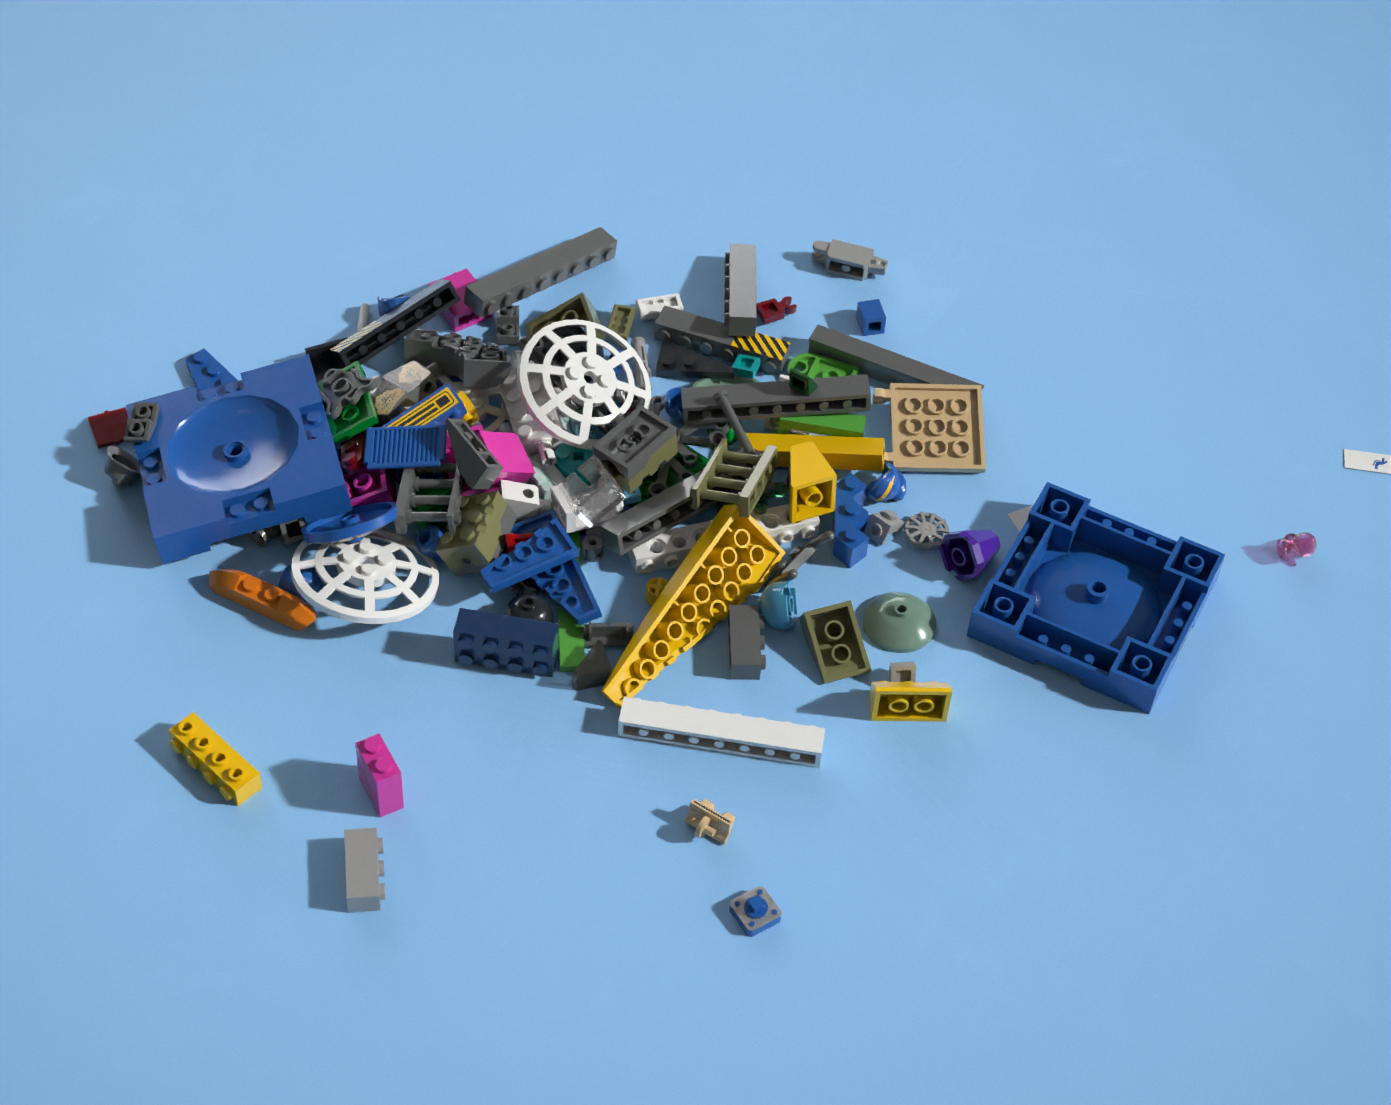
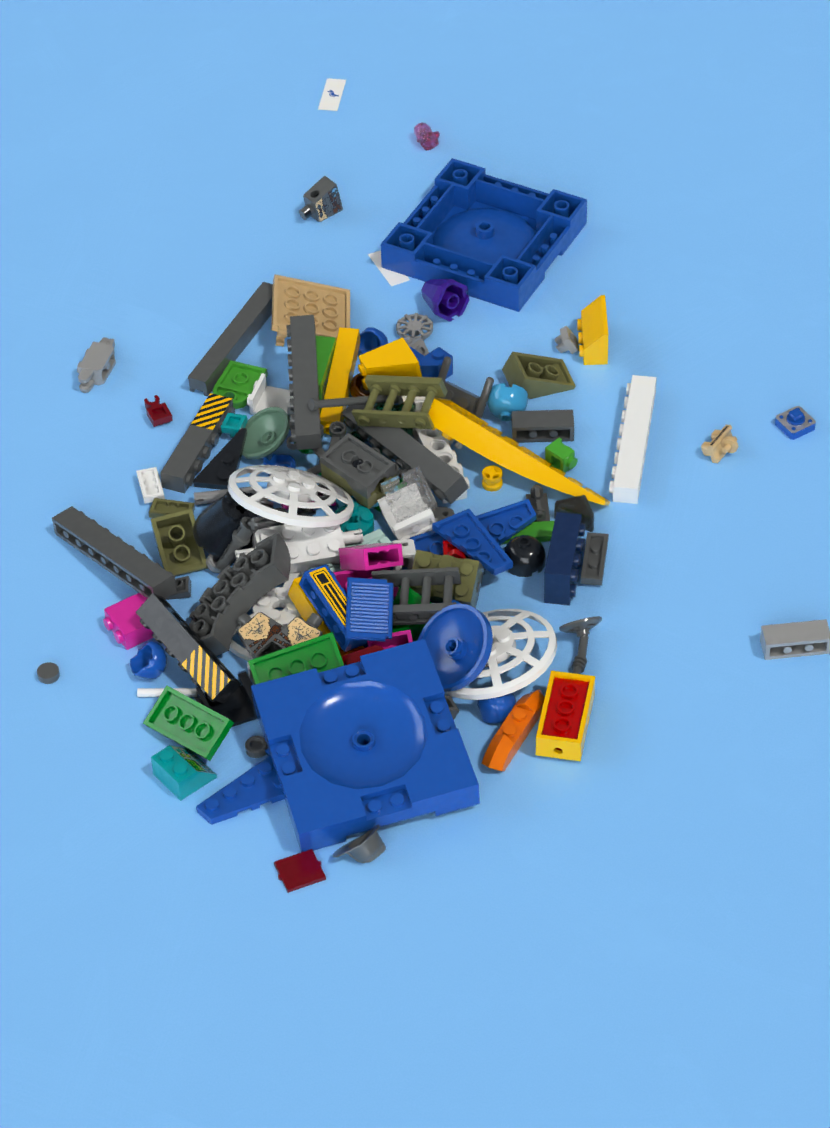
camera: 85 degrees left, 5 degrees down
dark grey slope [124,403,160,442] -> none
yellow brick [169,712,262,806] -> none
dark grey tile [320,368,377,420] -> none
dark pink brick [355,733,404,817] -> none
dark grey slope [445,418,503,489] -> none
brick [724,244,757,337] -> none
dark green slope [789,368,818,396] -> none
blue brick [856,299,886,336] -> none
sand green dish [862,592,936,653] -> none
none -> dark grey tile [37,662,60,684]
none -> green plate [143,685,234,761]
none -> teal slope [151,745,217,801]
none -> dark grey torso [299,176,343,222]
none -> brick [536,671,595,761]
none -> bright green brick [545,437,578,473]
none -> dark grey dish [559,616,602,674]
none -> dark grey plate [581,532,609,586]

